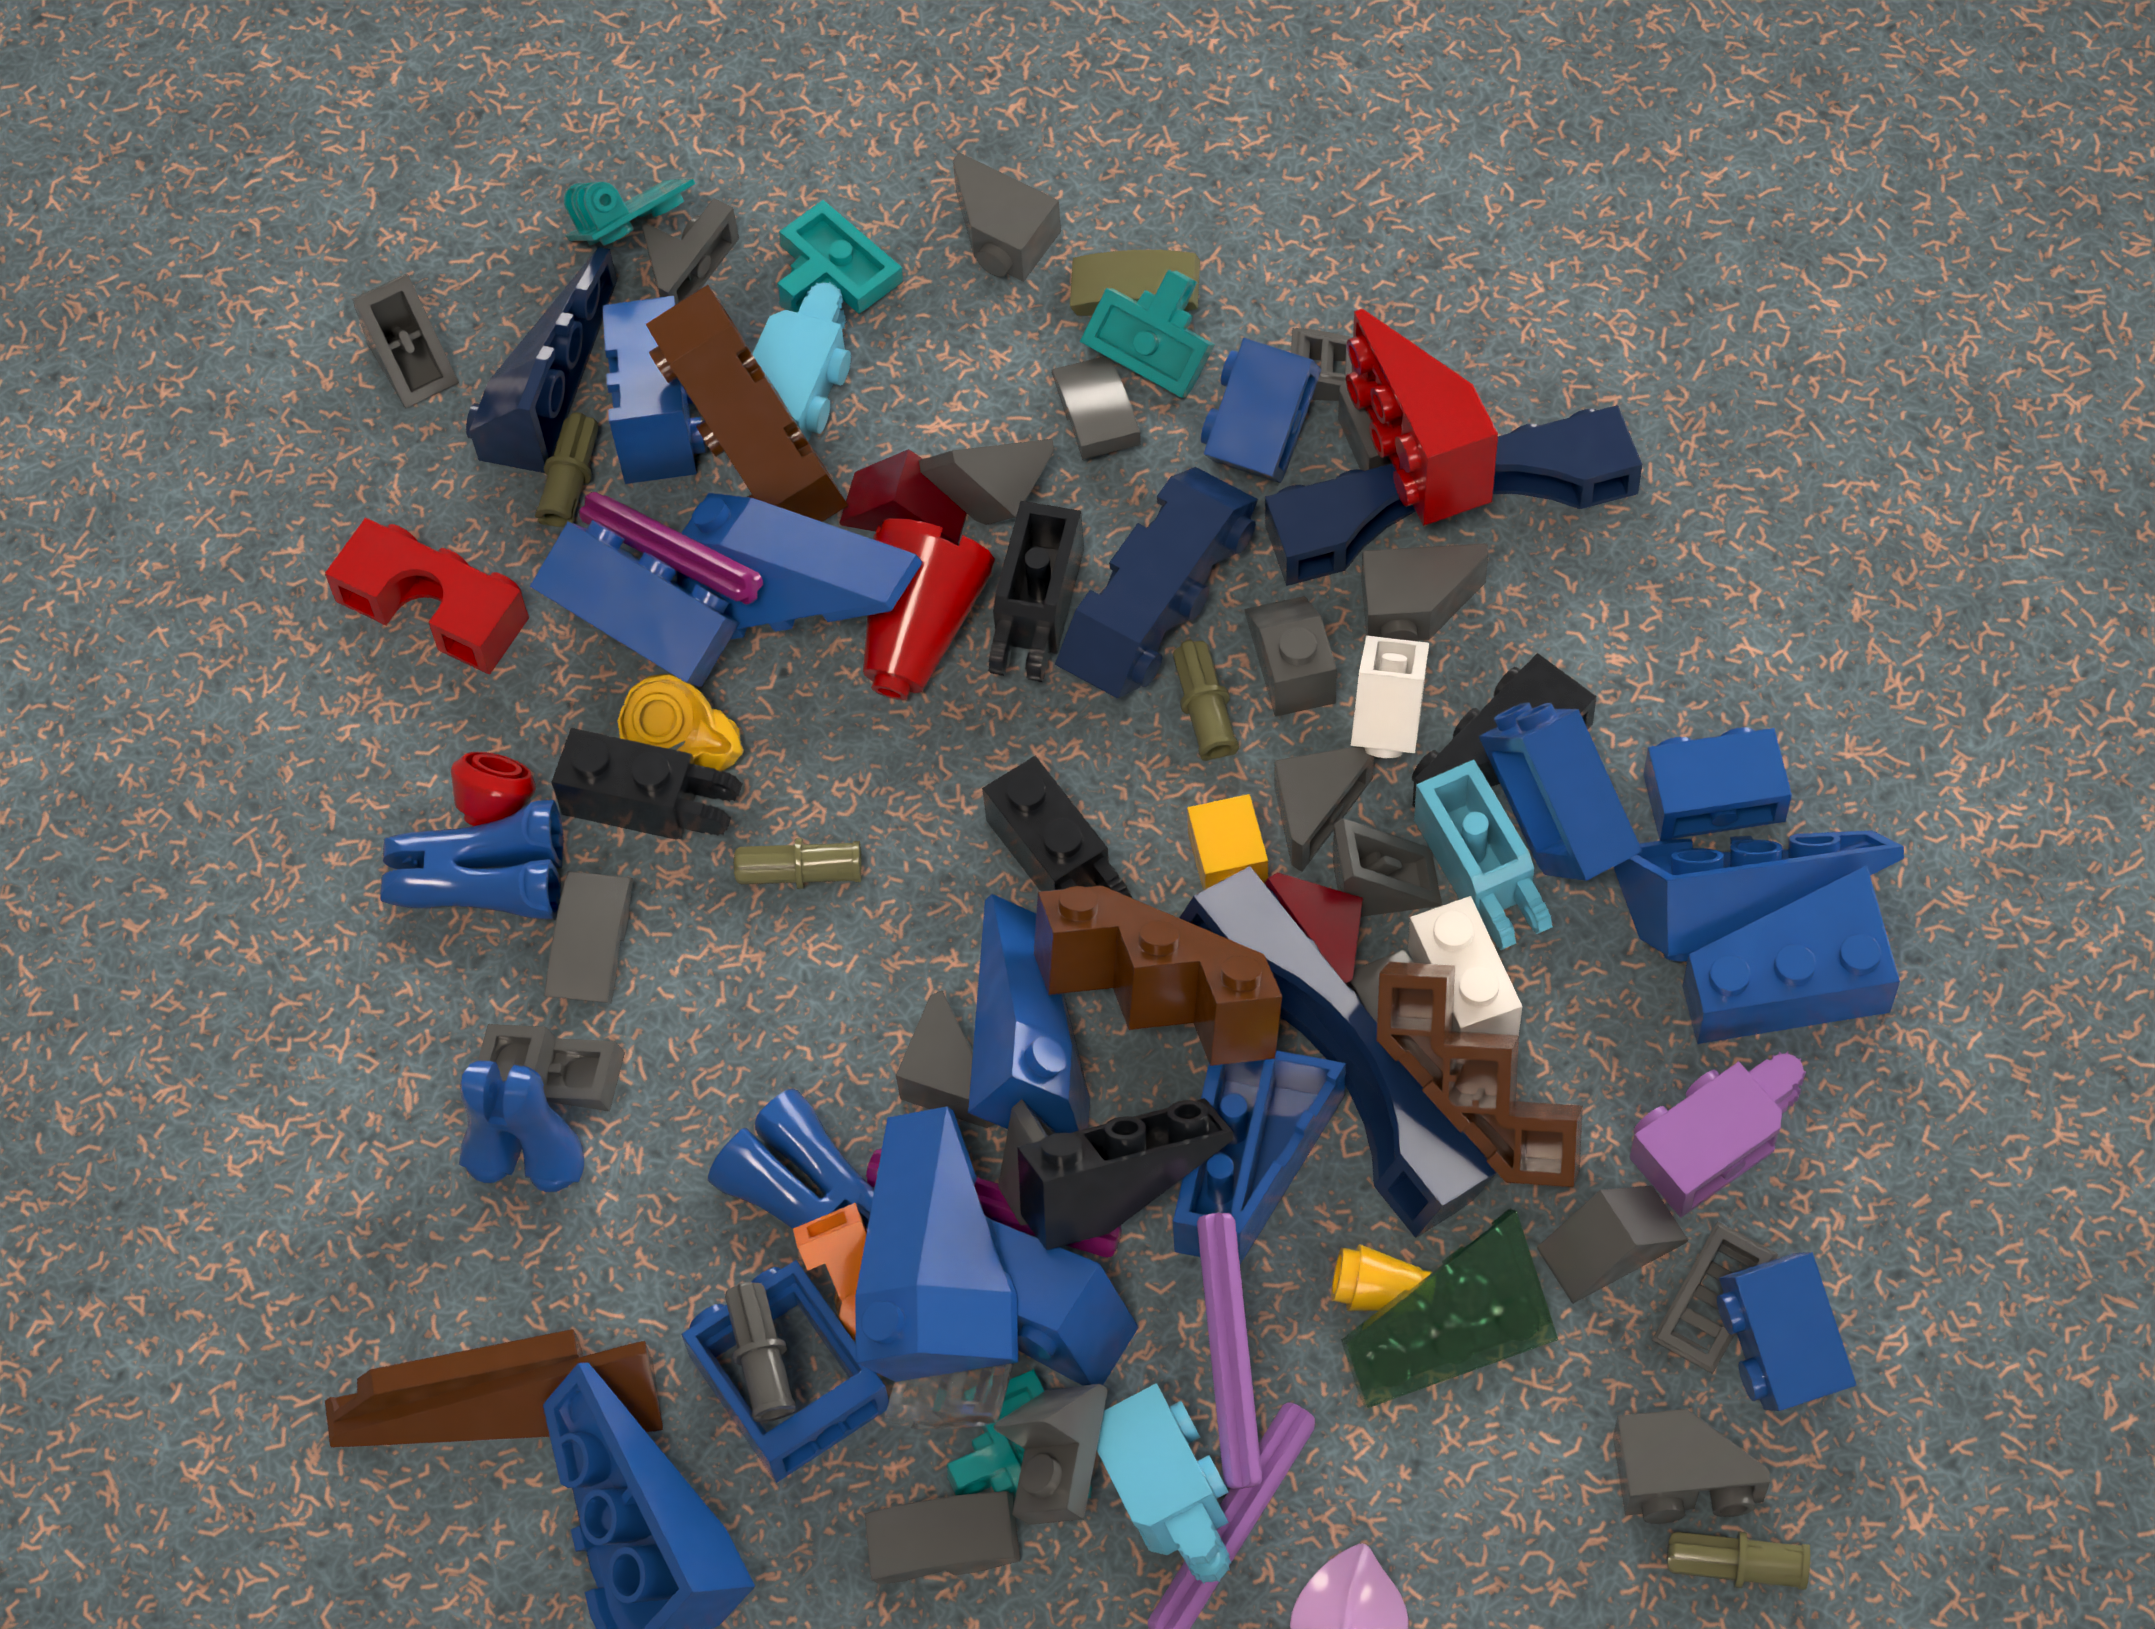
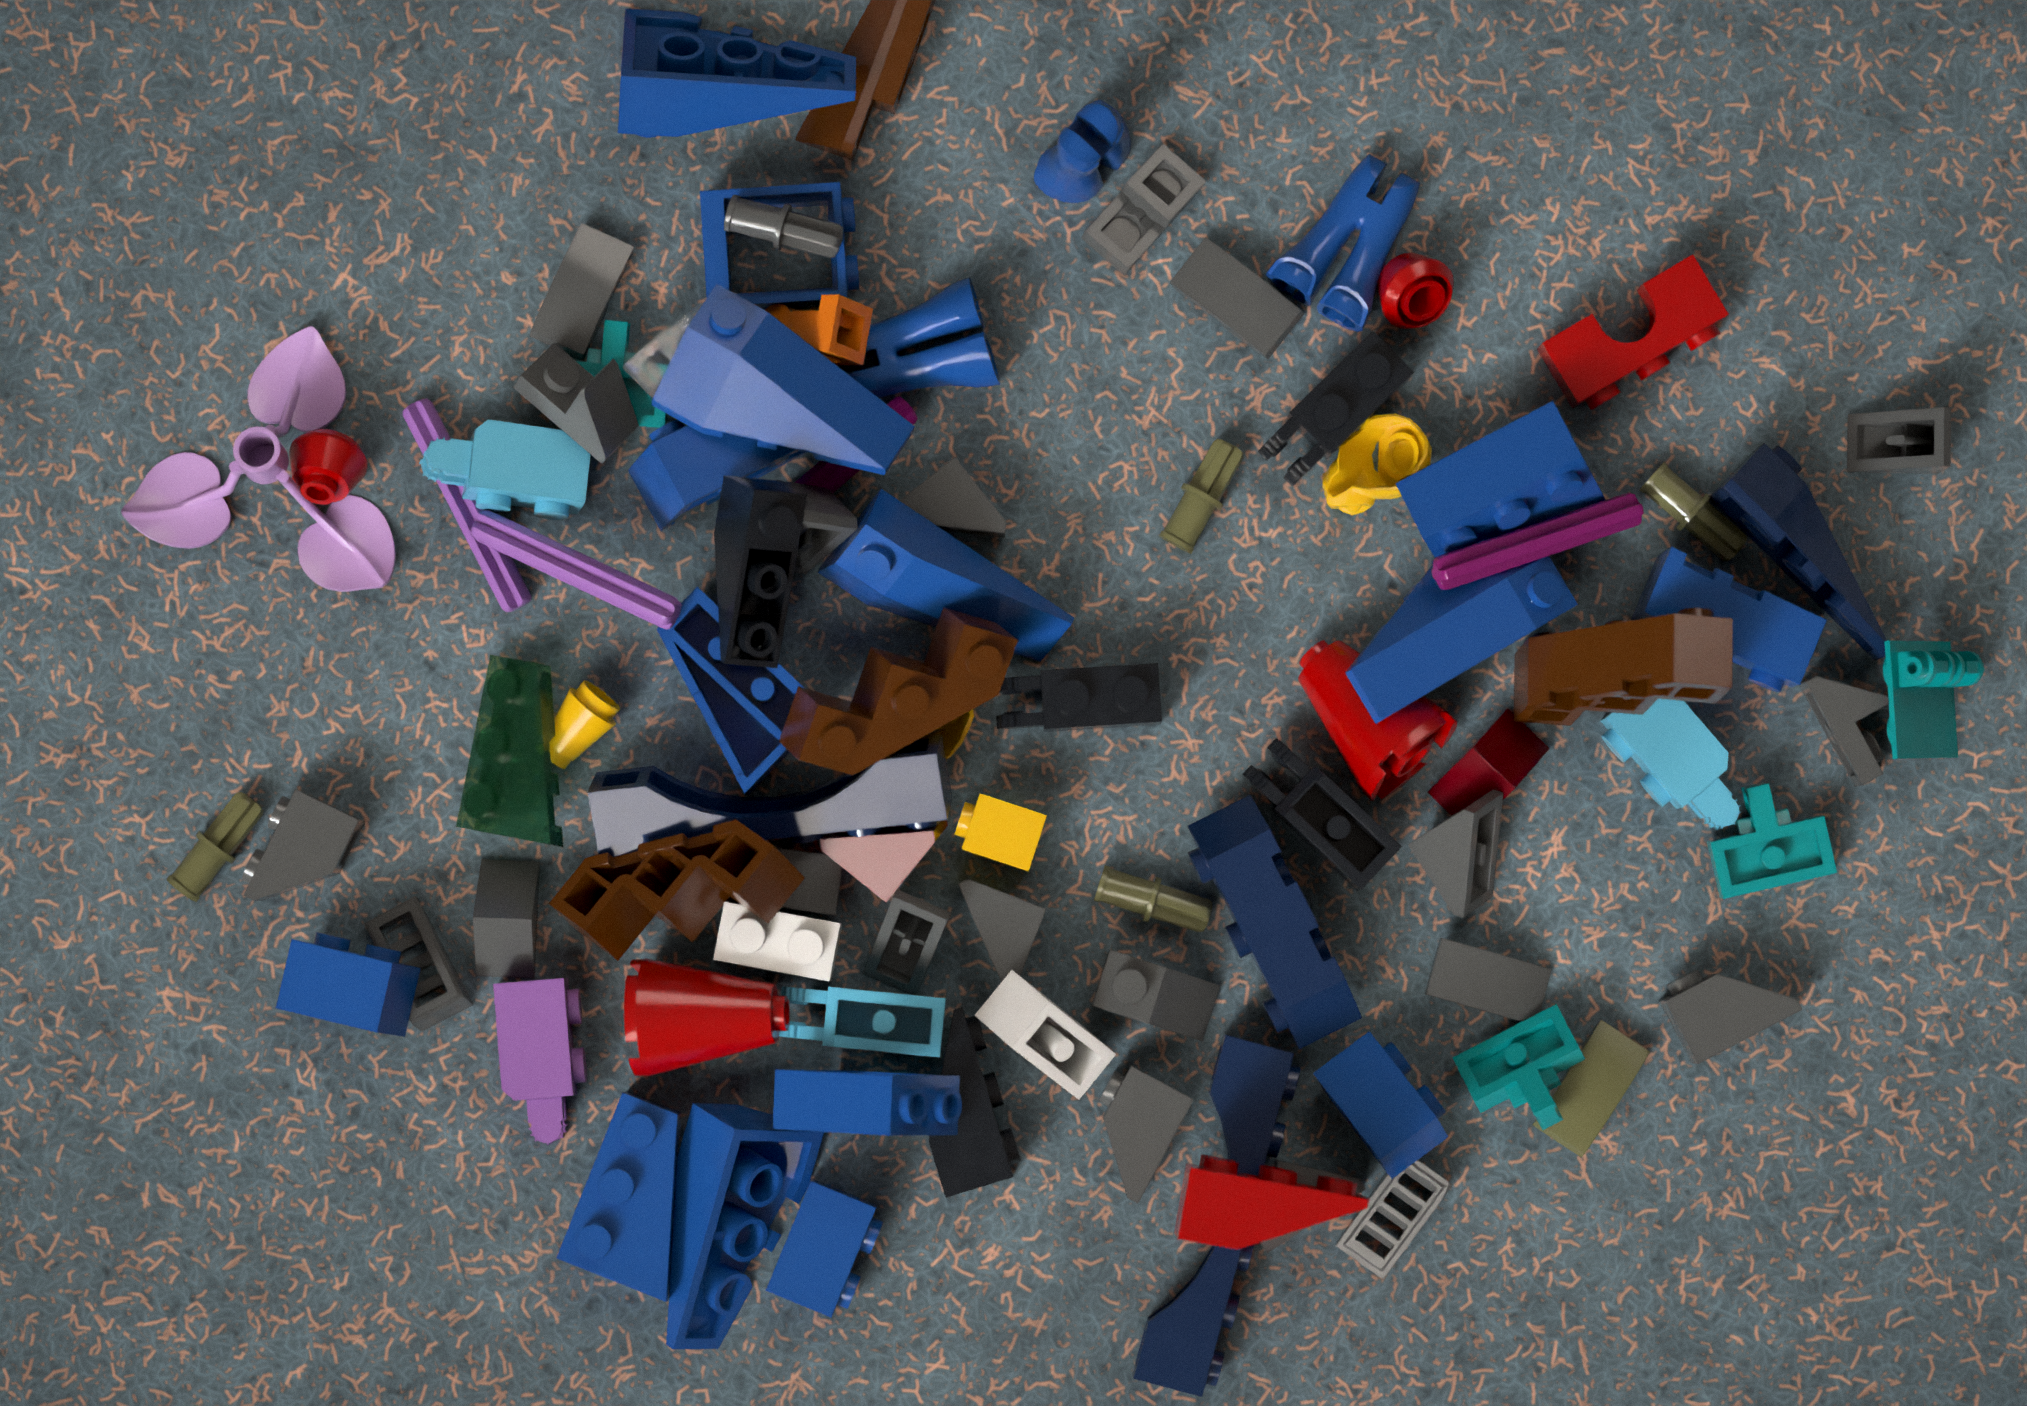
camera: 115 degrees right, 25 degrees up
none -> red cone [624,958,790,1076]

